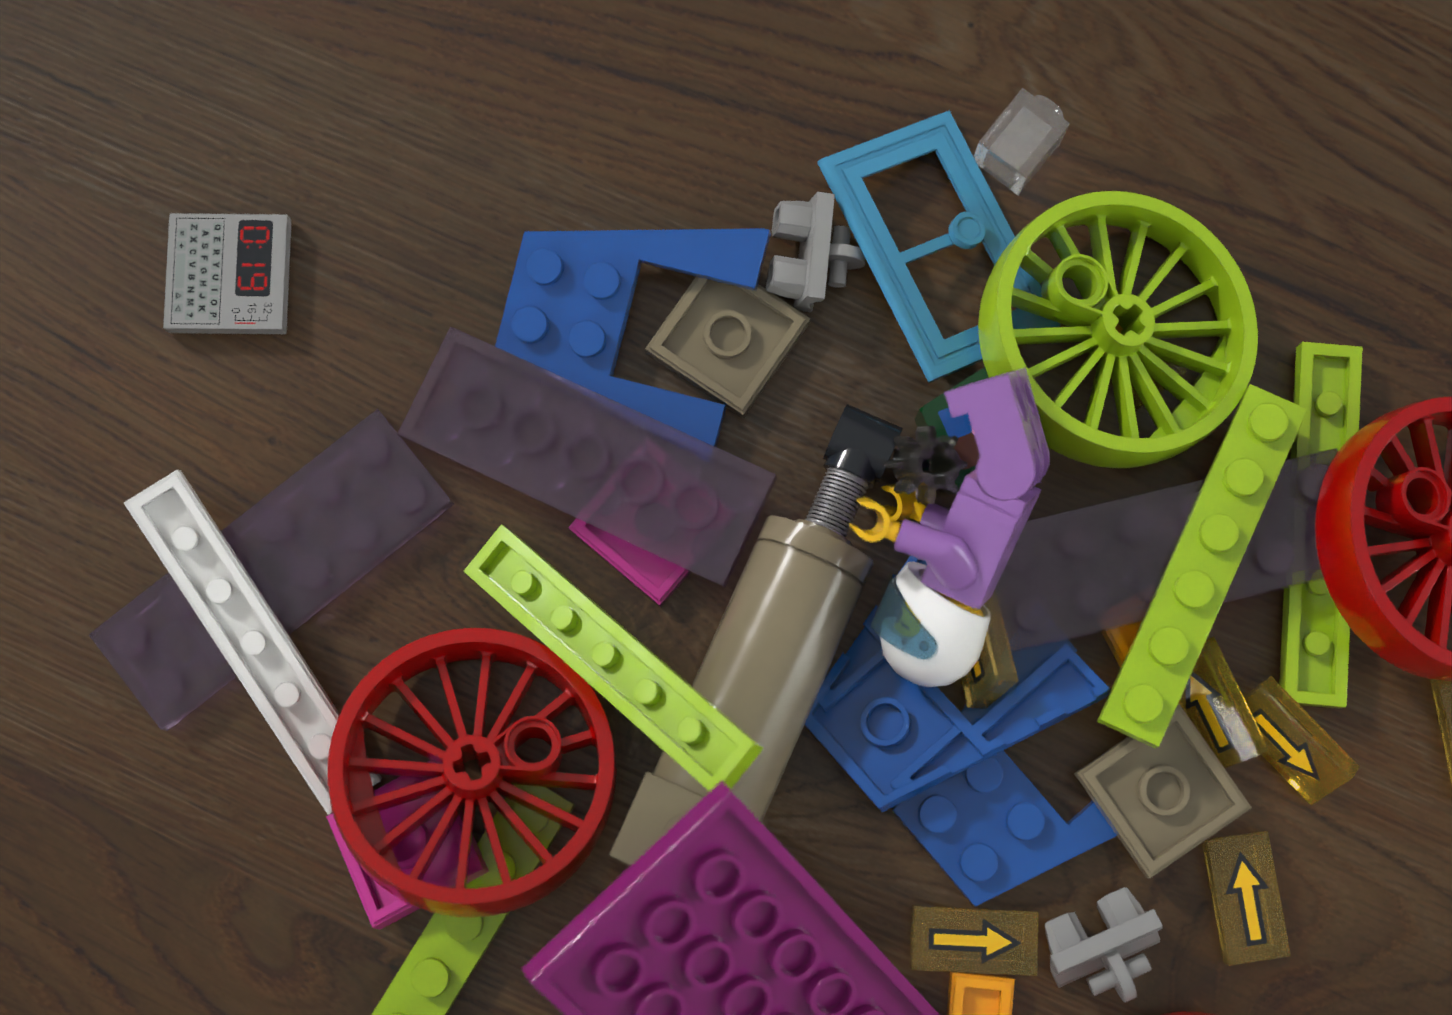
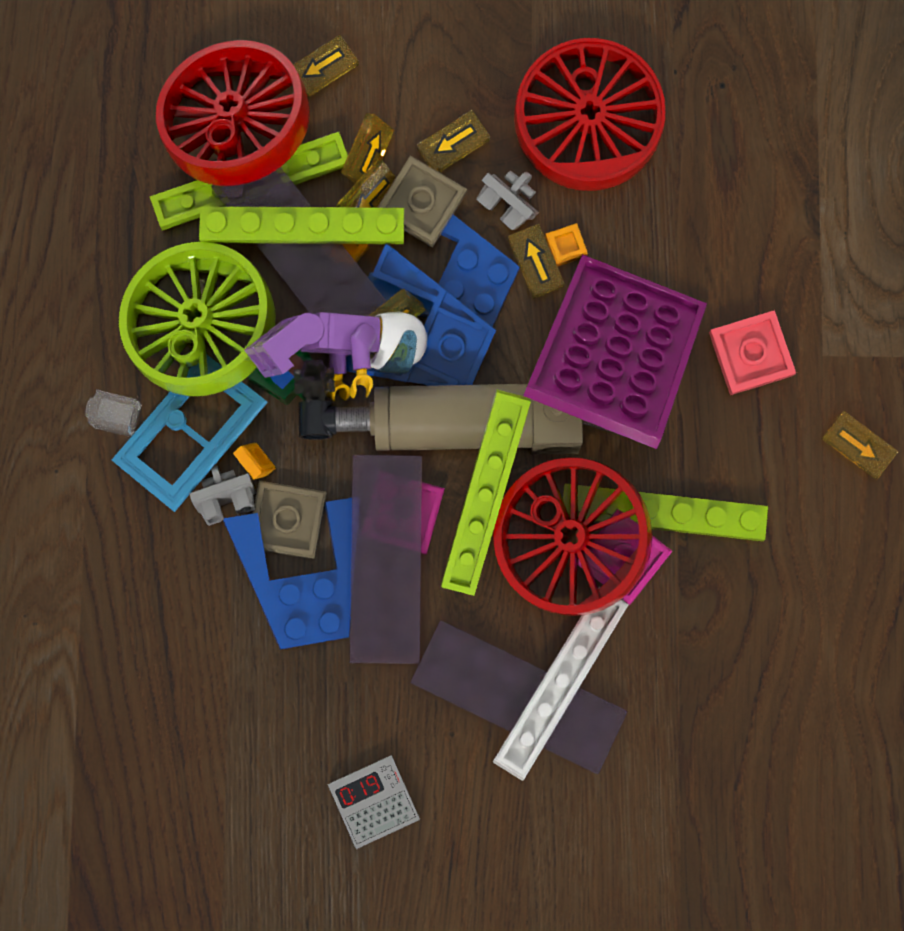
camera: 120 degrees left, 0 degrees up
none -> light orange tile [233,442,276,480]

